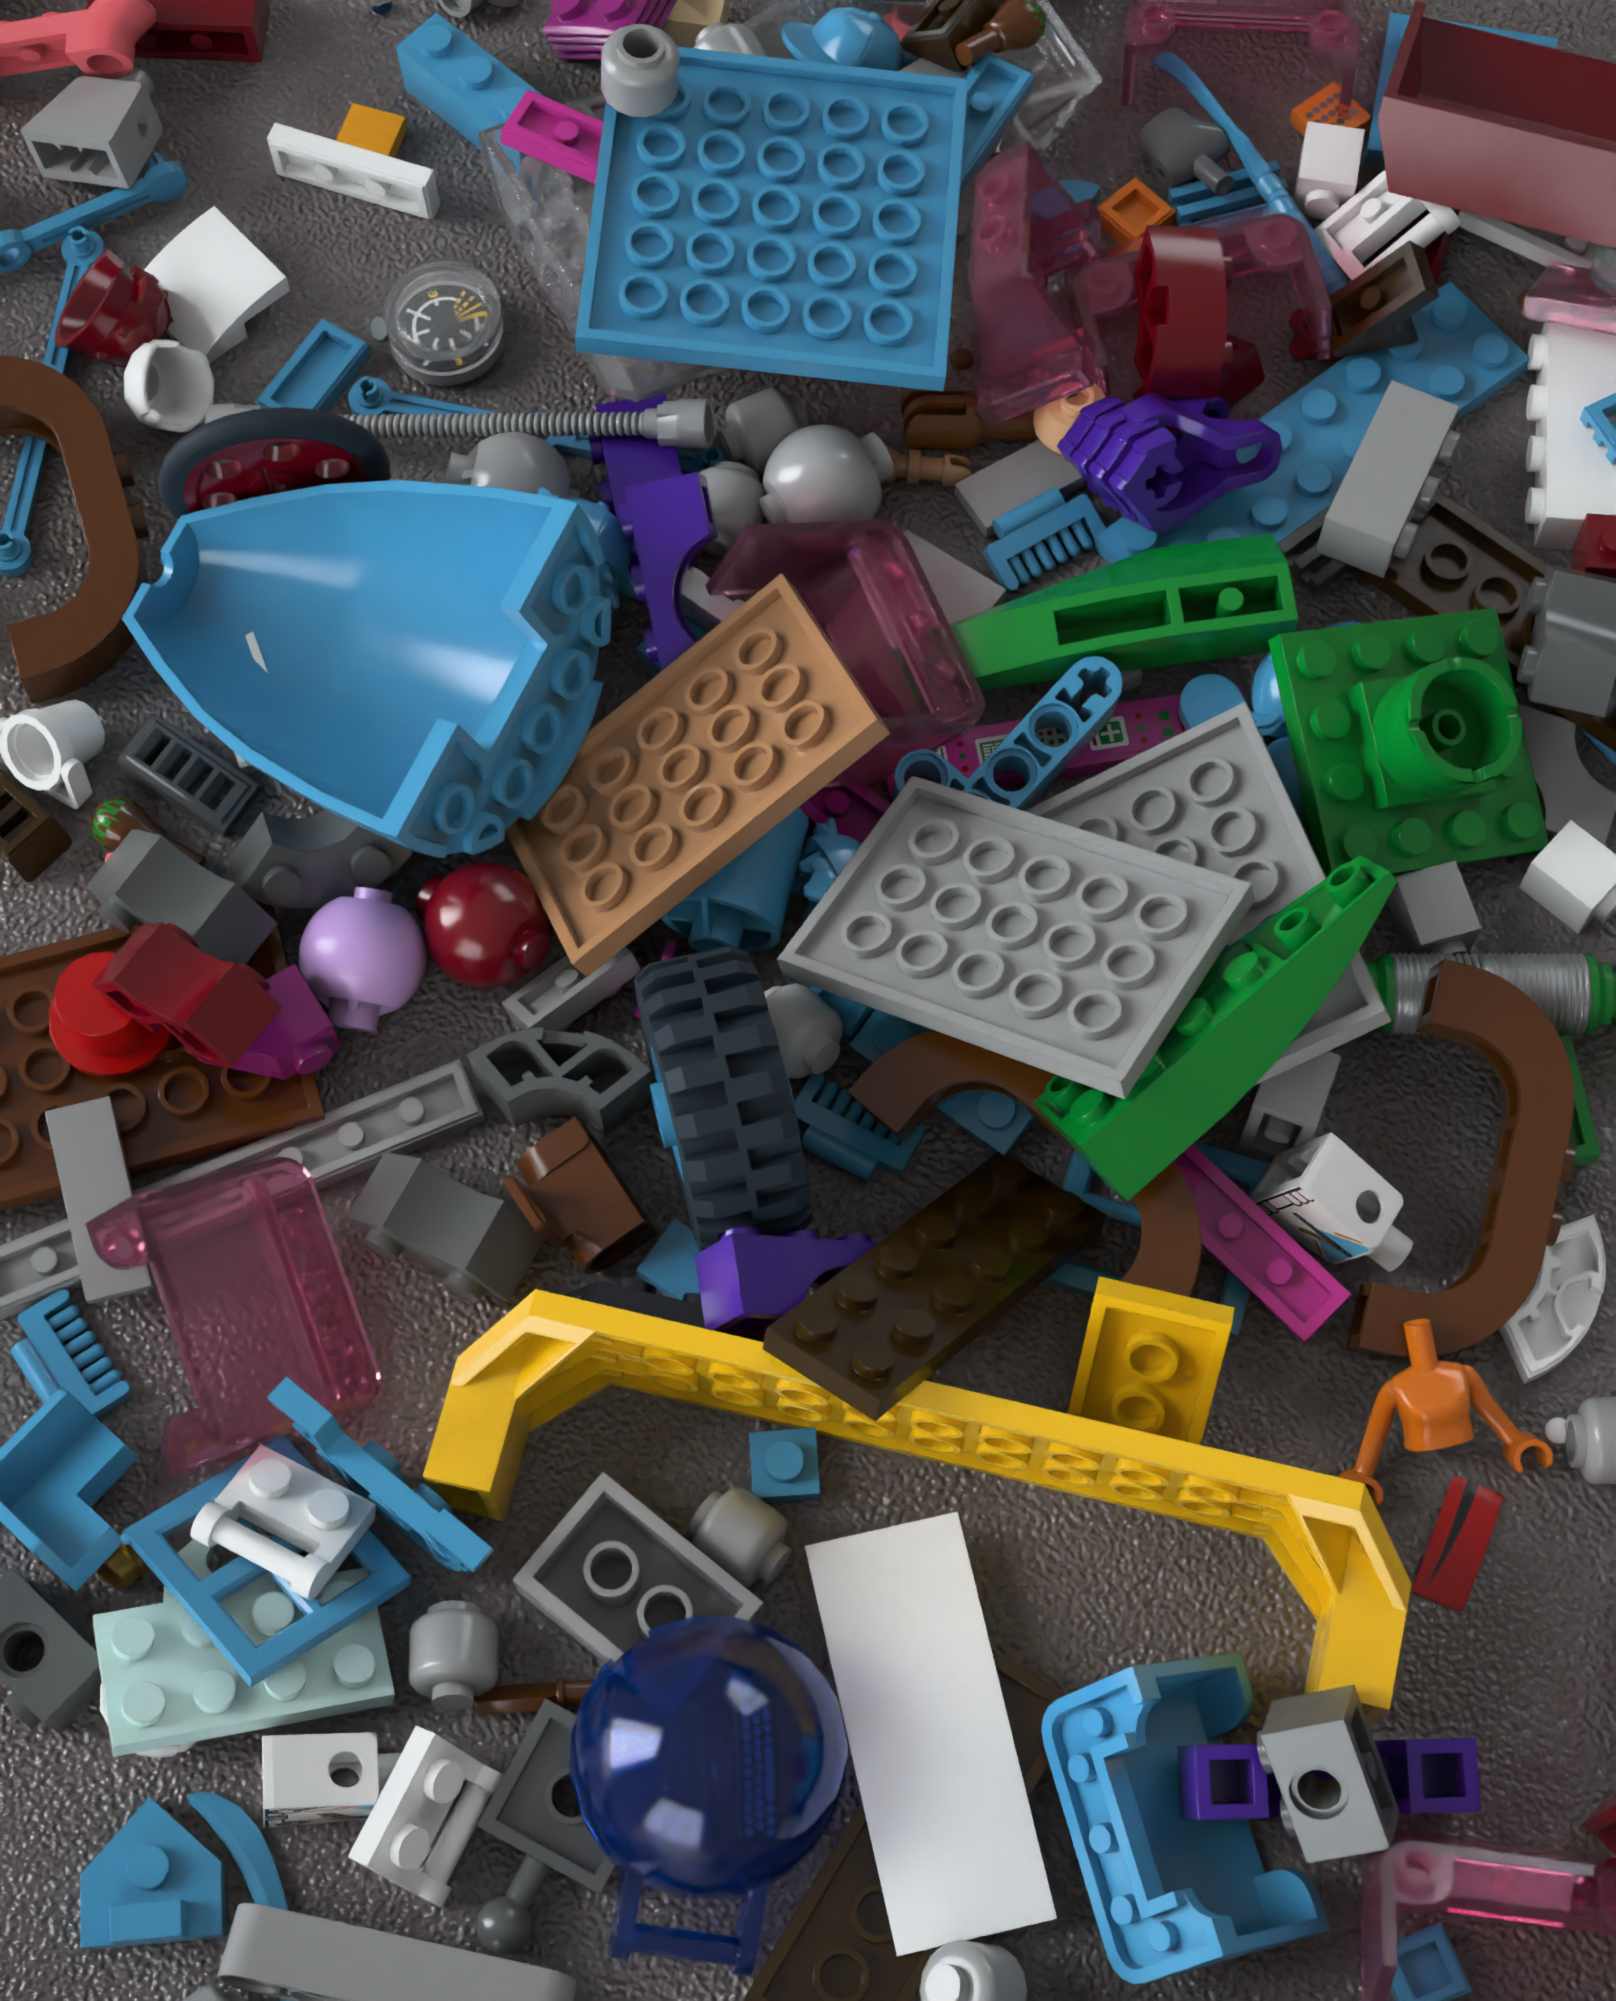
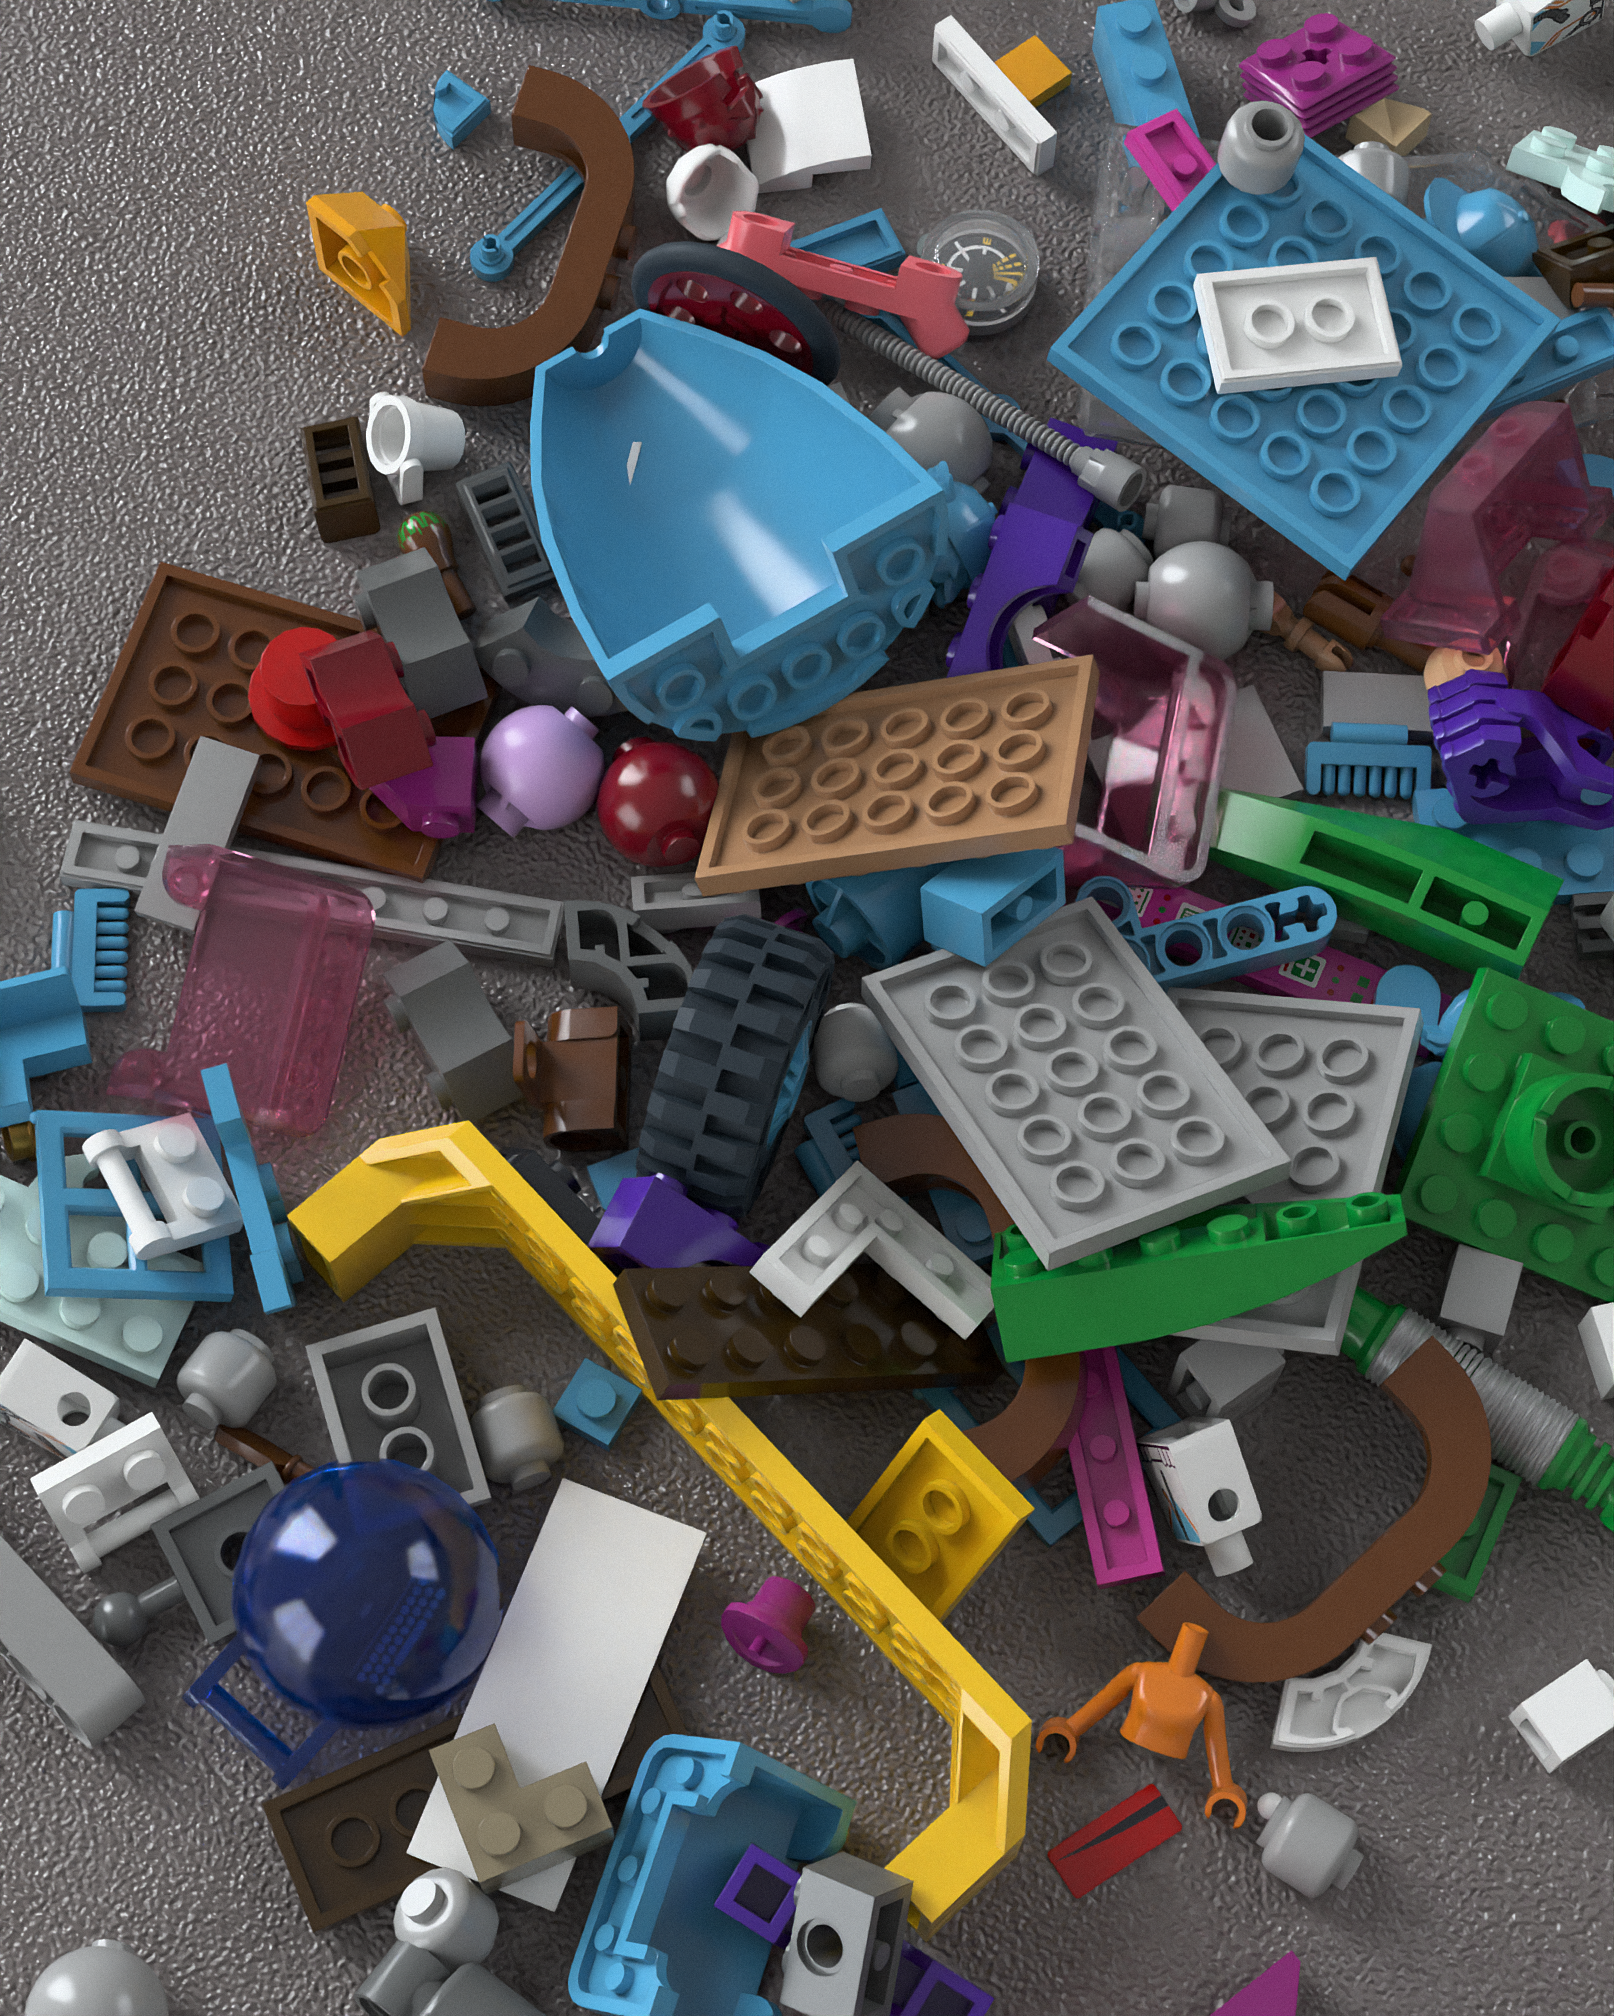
camera: 30 degrees right, 0 degrees up
none -> dark tan brick [429,1723,615,1895]
none -> coral plate [718,211,970,360]
none -> magenta piece [721,1576,816,1674]
none -> white plate [749,1161,994,1340]
none -> dark azure brick [920,847,1066,967]
none -> white tile [1193,257,1403,394]

